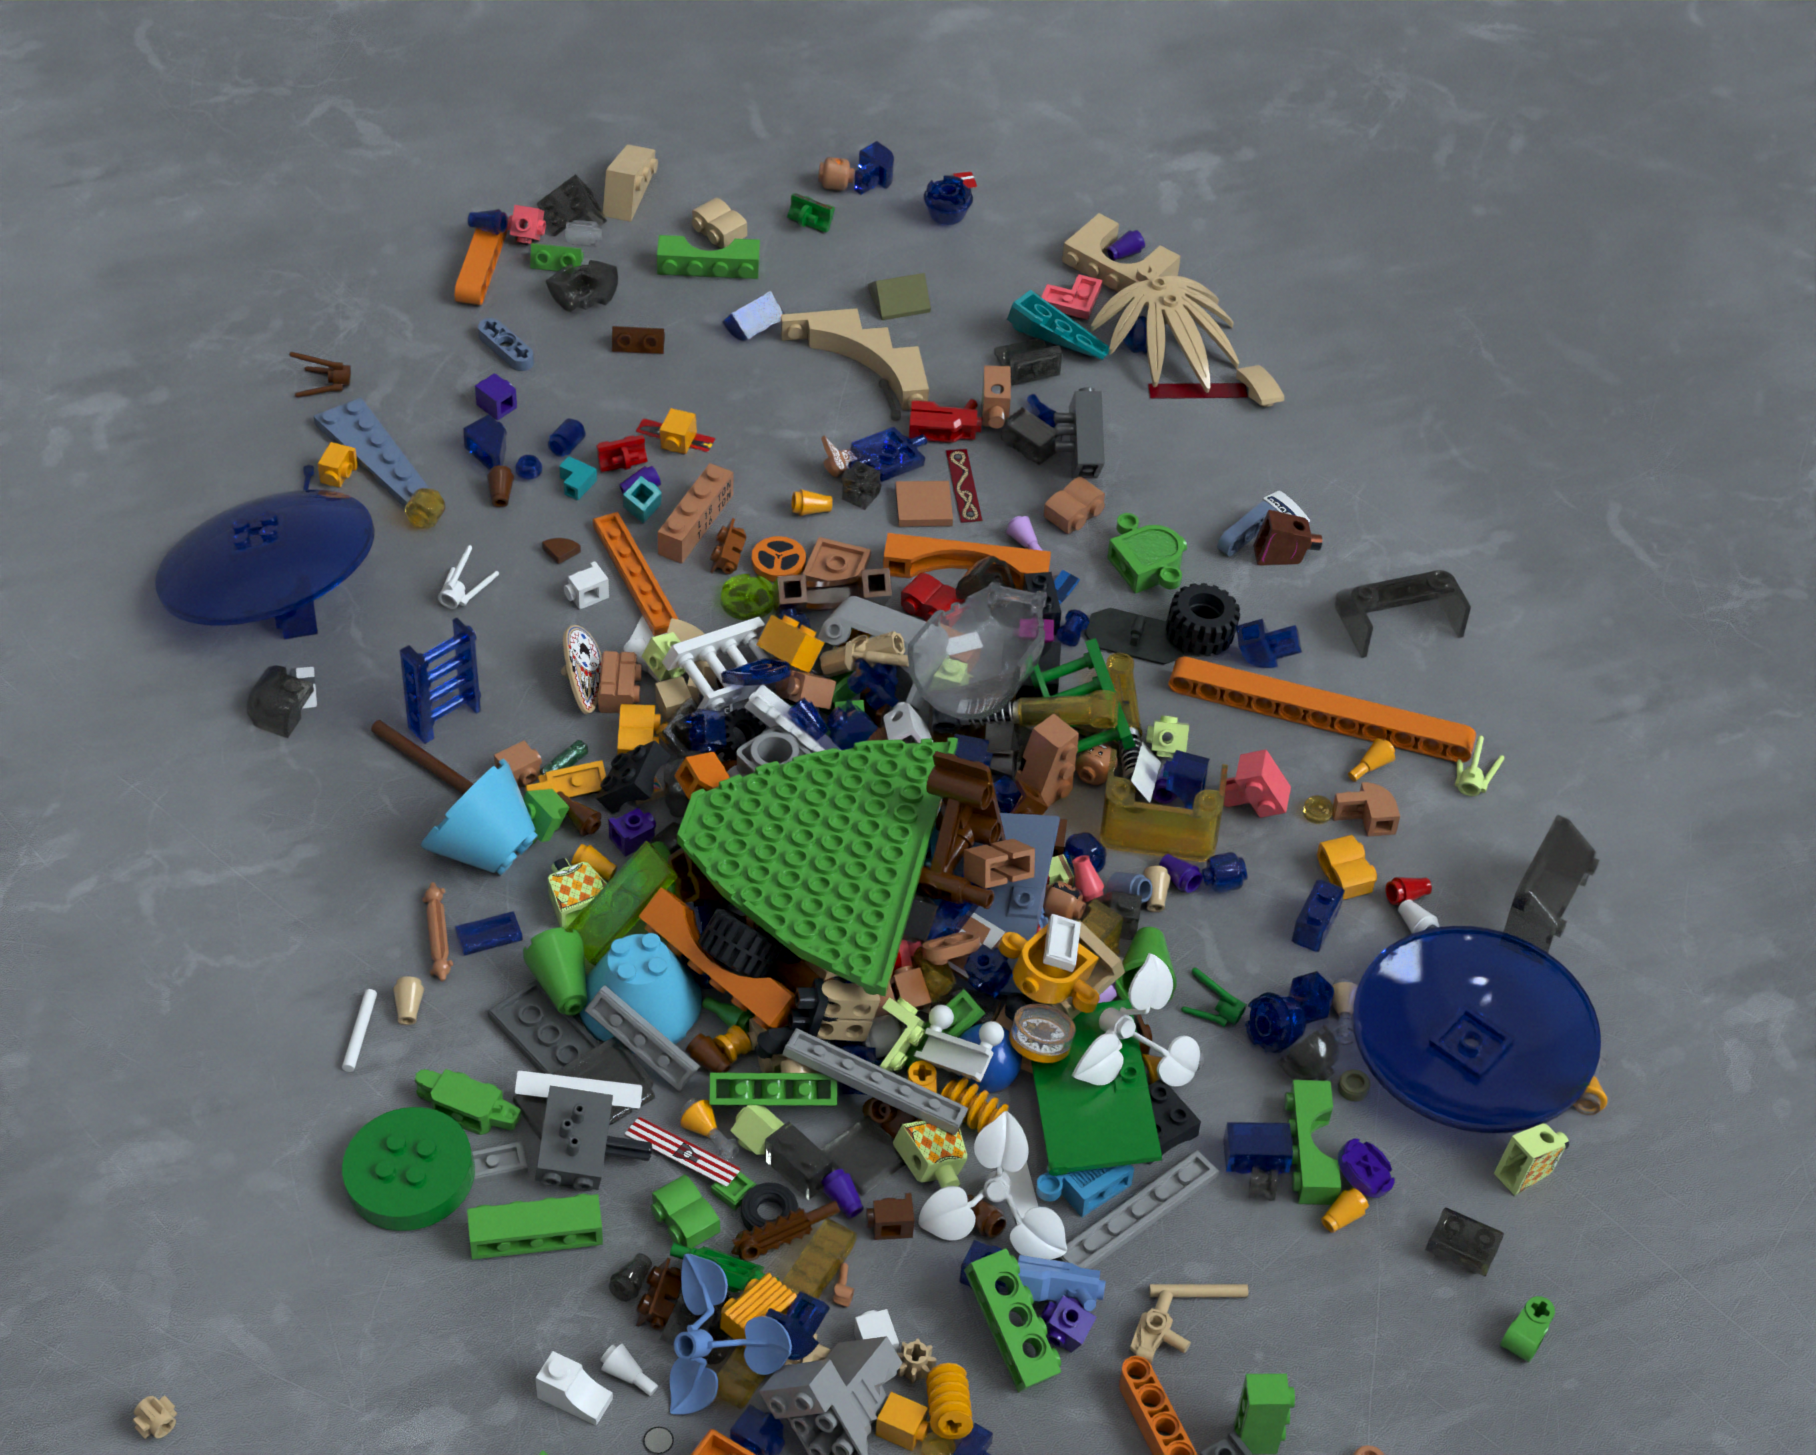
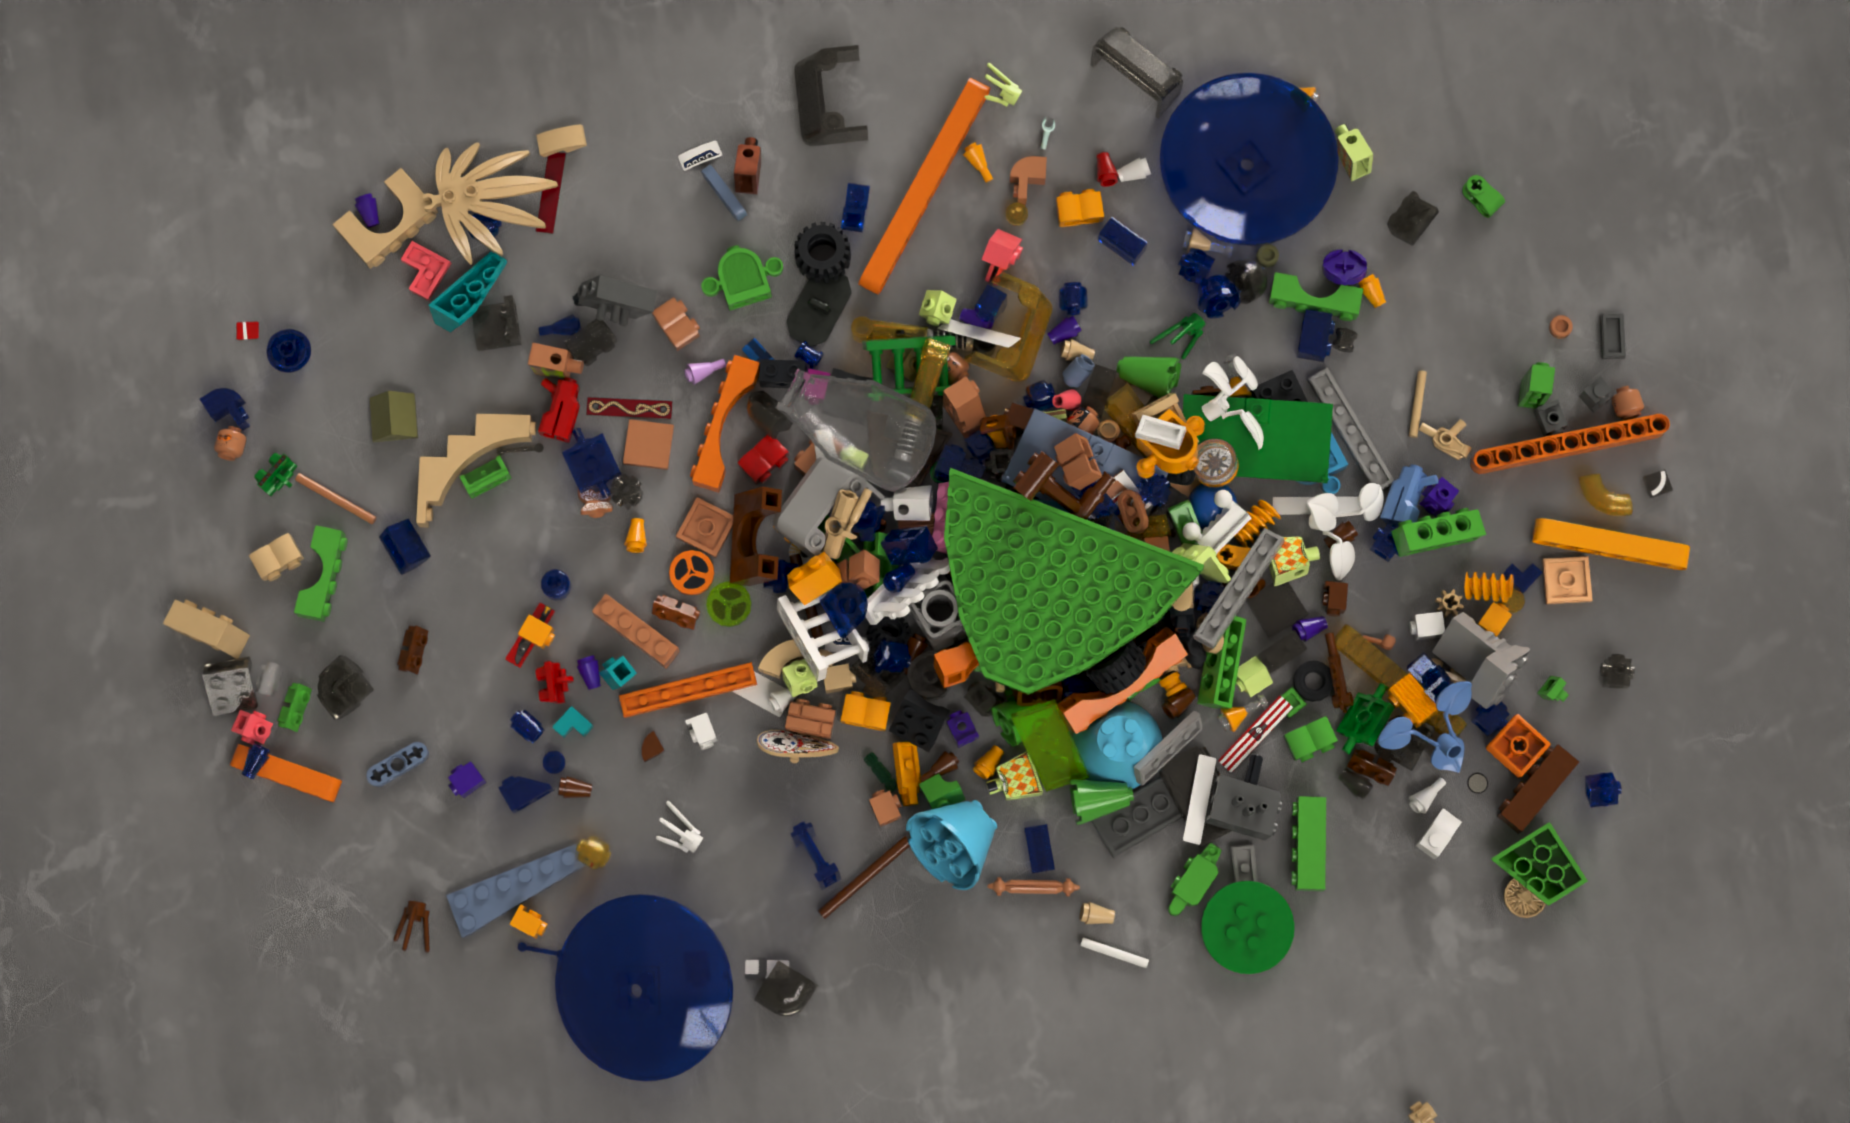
camera: 75 degrees left, 30 degrees up
none -> nougat bar [295,473,377,524]
none -> bright green hinge [459,455,512,499]
none -> clear blue head [541,569,572,601]
none -> light aqua hand [1040,117,1055,150]

